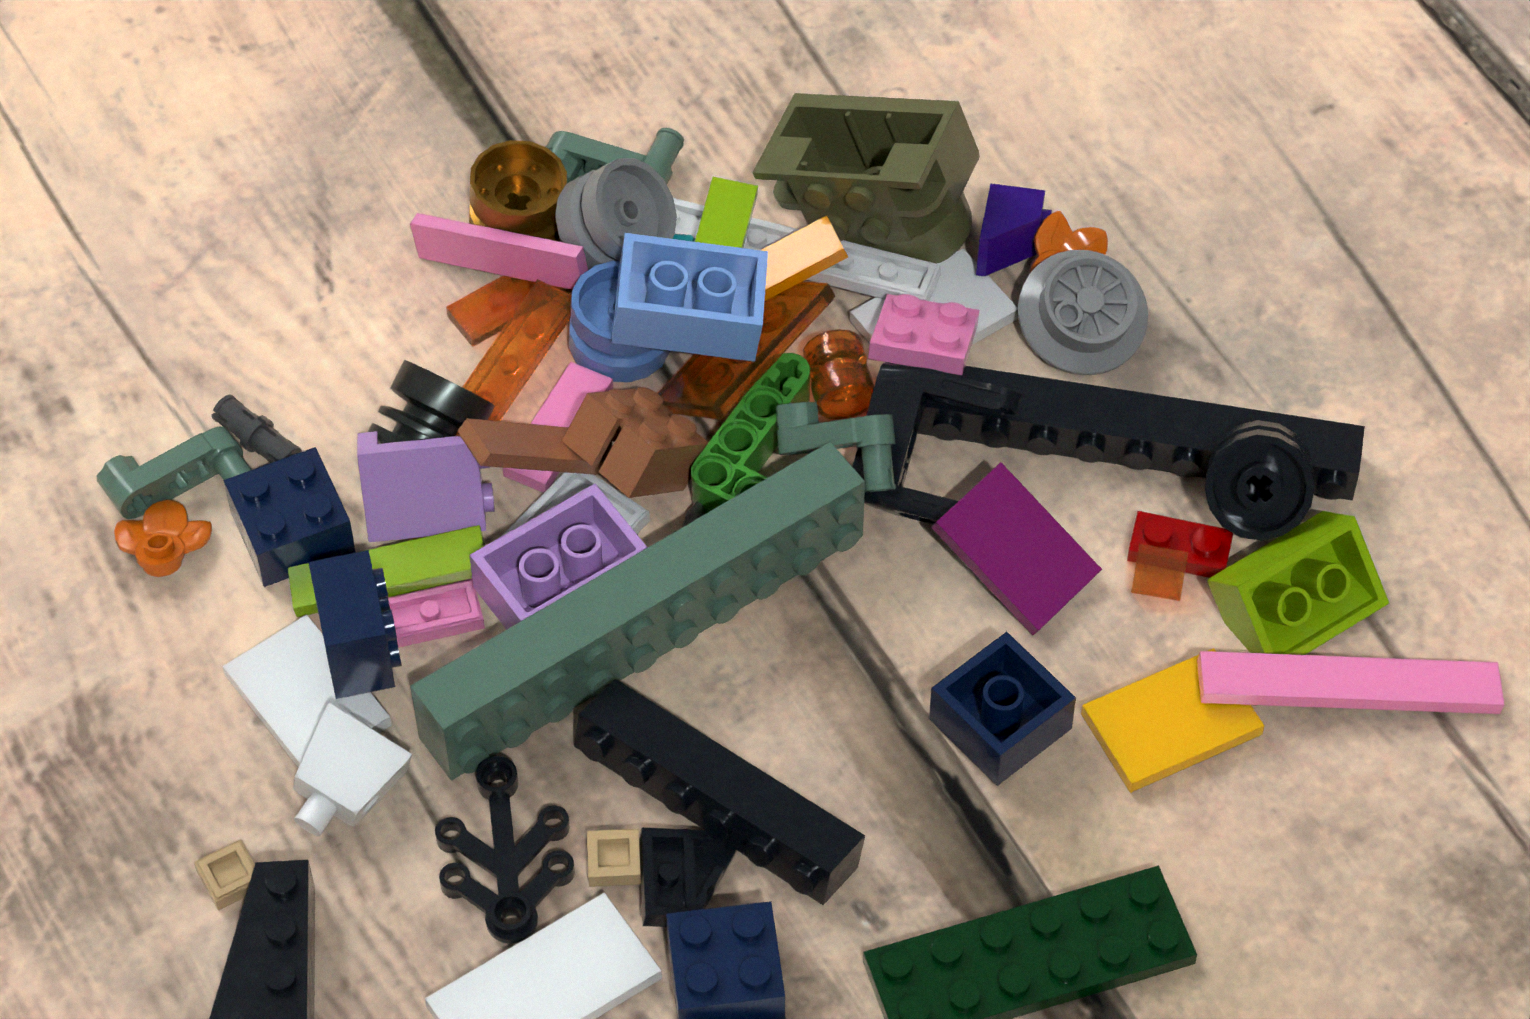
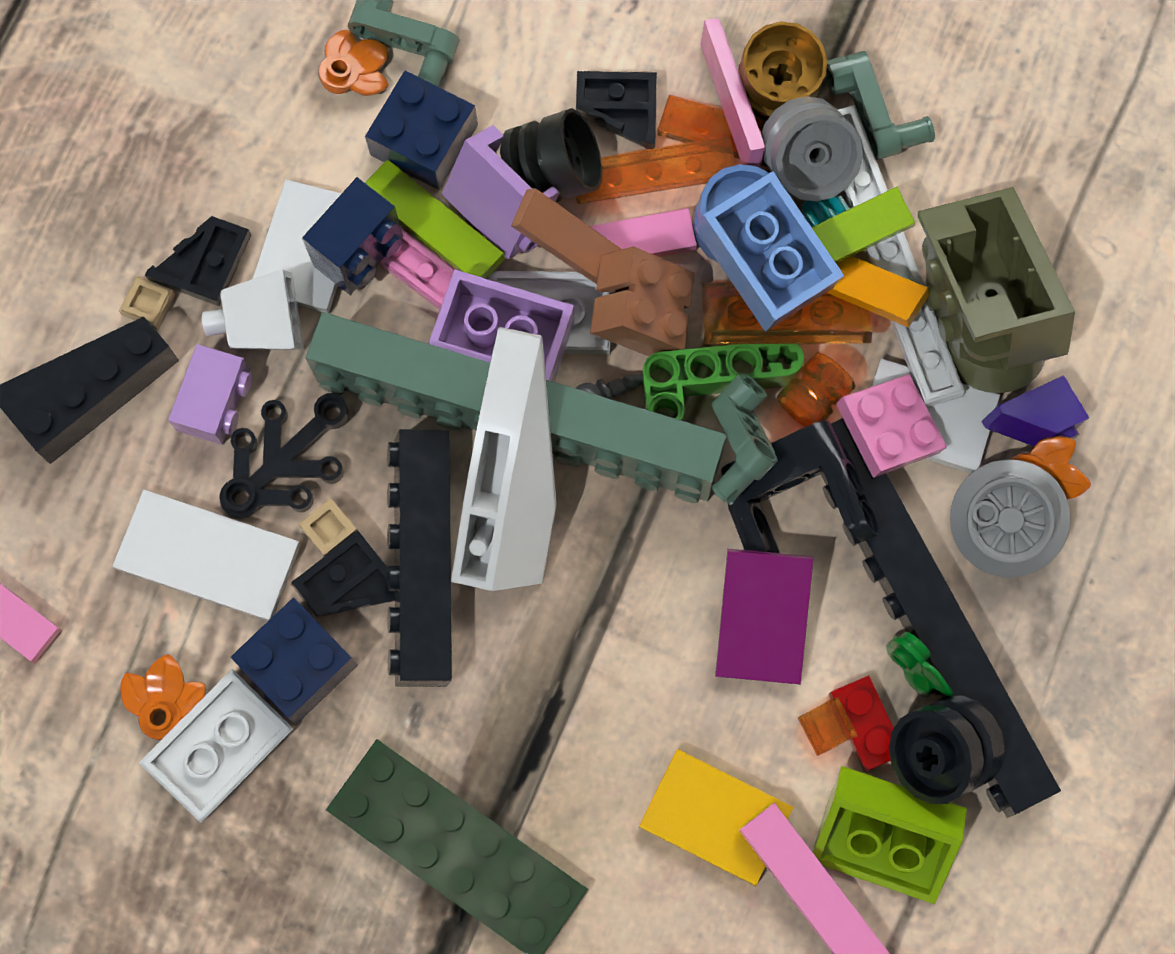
camera: 55 degrees right, 20 degrees up
dark grey pin [212,394,302,463] -> none
dark blue brick [929,631,1076,786] -> none
none -> black wing [145,216,251,306]
none -> lavender brick [168,344,252,445]
none -> white wedge [451,327,557,591]
none -> black wing [576,71,657,150]
none -> green plate [886,632,954,698]

